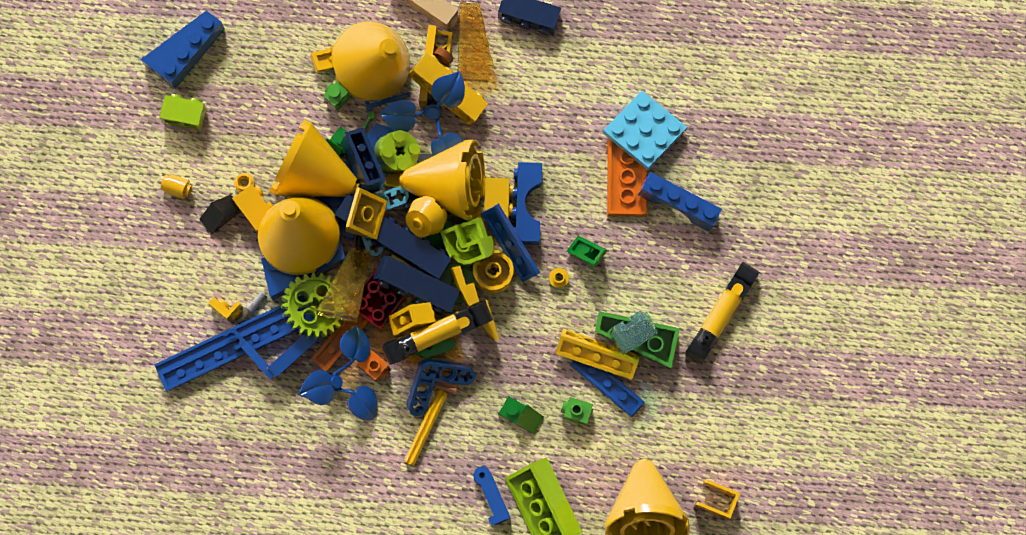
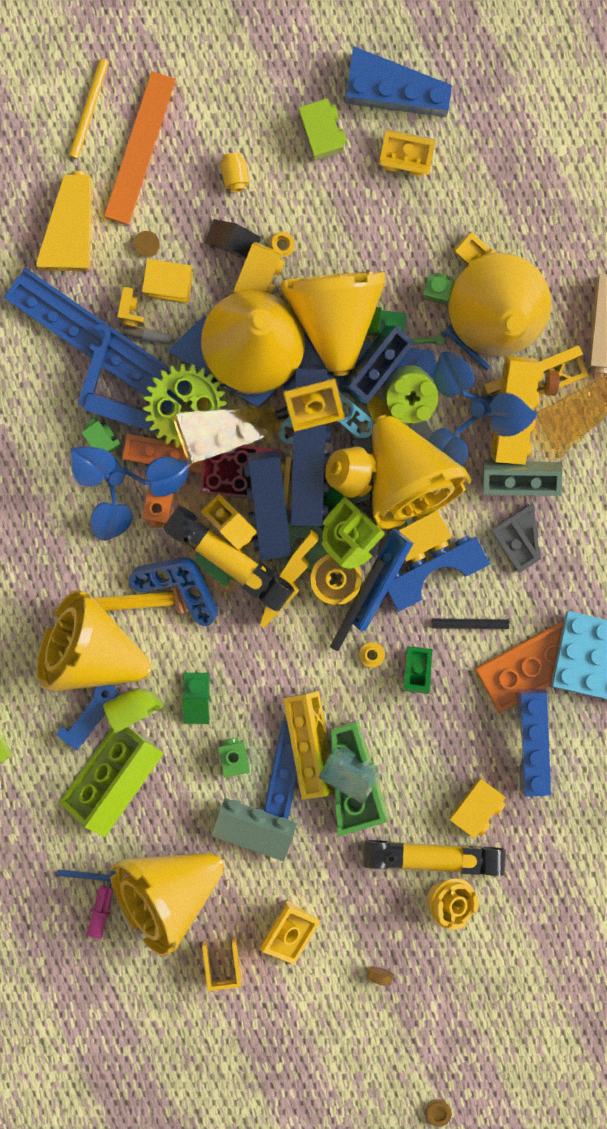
camera: 65 degrees right, 10 degrees up
none -> yellow cone [36,590,151,692]
none -> yellow slope [37,171,92,272]
none -> yellow bar [68,59,109,159]
none -> bright green brick [81,418,122,453]
none -> lime brick [103,688,164,733]
none -> orange tile [104,71,176,225]
none -> pearl gold tile [134,231,160,258]
none -> yellow piece [142,259,193,303]
none -> sand green brick [211,798,297,862]
none -> yellow slope [260,900,321,965]
none -> black bar [330,558,386,651]
none -> pearl gold tile [367,966,394,986]
none -> yellow bracket [379,129,436,177]
none -> pearl gold tile [425,1099,452,1127]
none -> yellow cone [427,879,479,929]
none -> black bar [432,618,509,629]
none -> yellow brick [448,777,506,839]
none -> sand green brick [483,461,563,496]
none -> dark grey wing [491,503,541,573]

